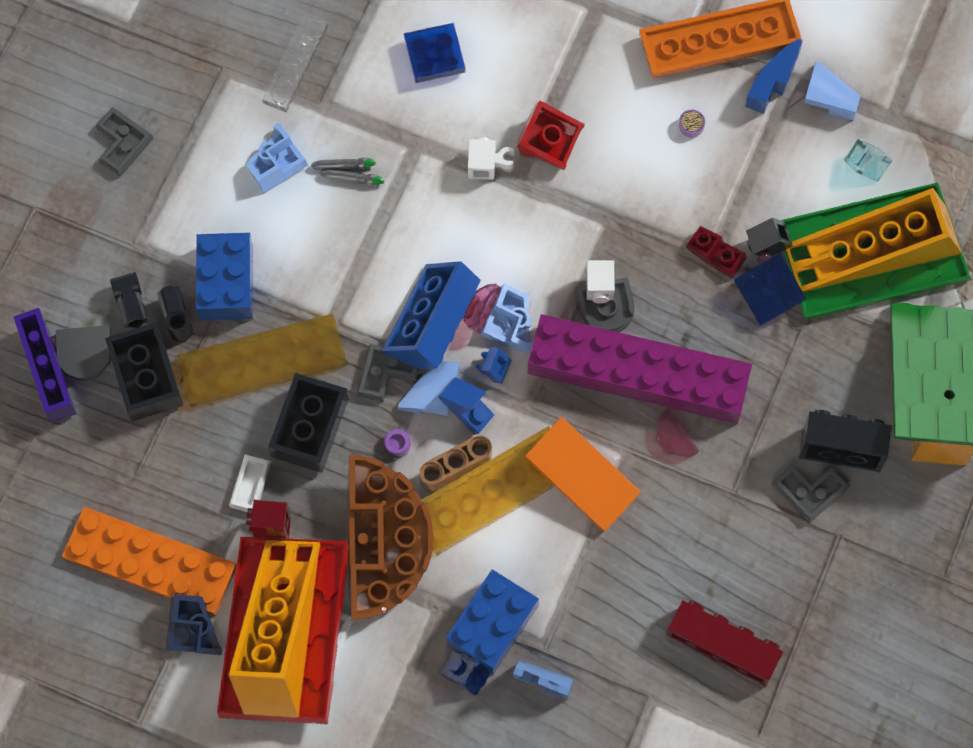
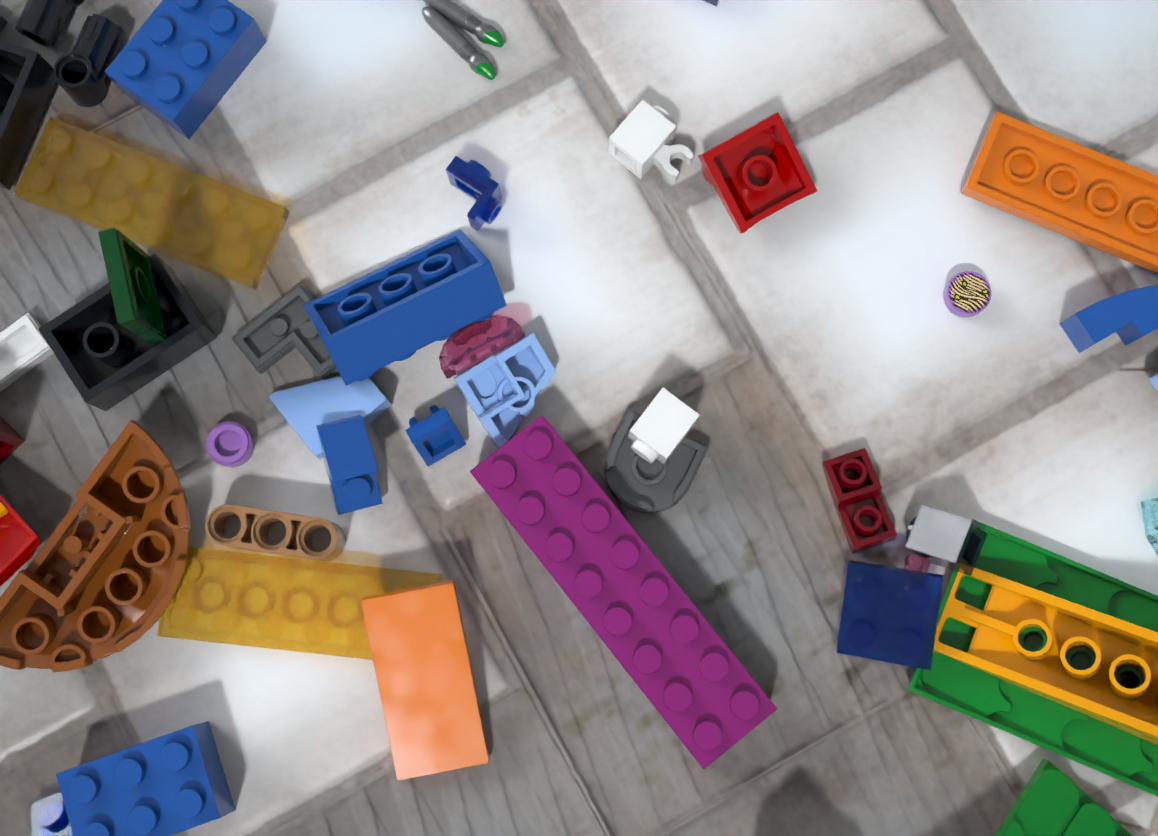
camera: 40 degrees right, 10 degrees up
clear pink tile [656,408,699,457] -> none
none -> dark green tile [98,228,167,344]
none -> clear blue bracket [446,156,503,231]

